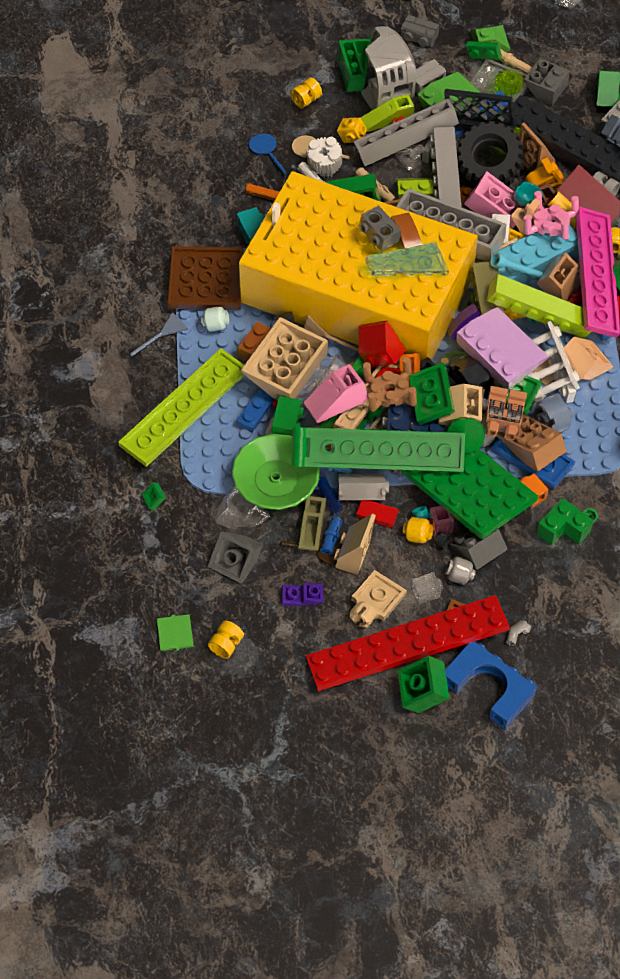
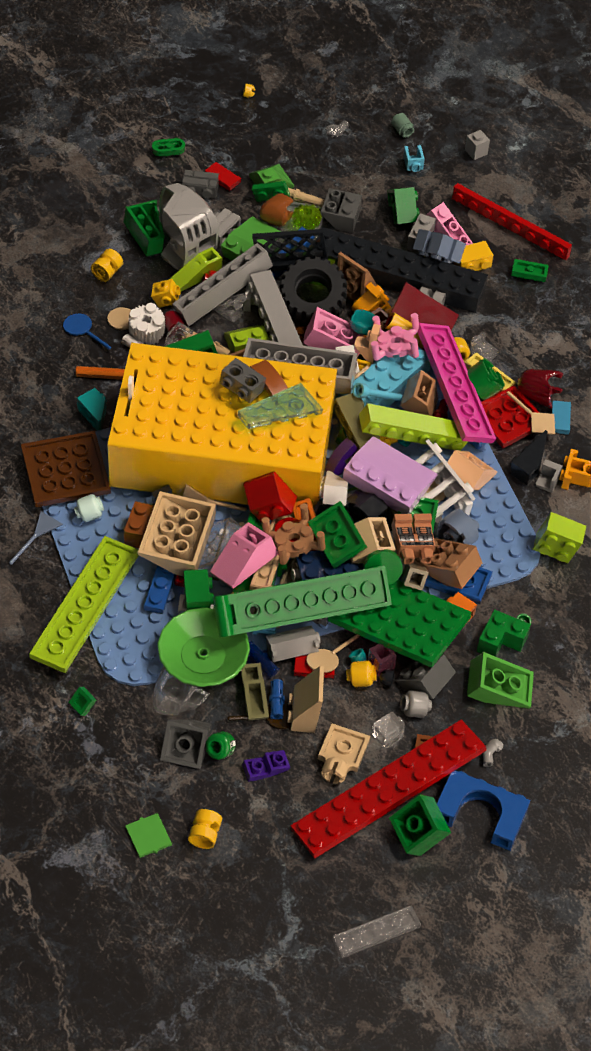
camera: 20 degrees left, 5 degrees down
none -> dark red brick [164,311,185,337]
none -> clear bracket [164,321,194,346]
none -> red tile [205,162,241,191]
none -> green head [205,731,236,760]
none -> dark orange piece [259,193,294,227]
none -> tan piece [307,634,360,673]
none -> white slope [320,471,348,506]
none -> clear plate [333,905,421,959]
none -> dark tan brick [400,563,429,591]
none -> bright green slope [467,652,534,708]

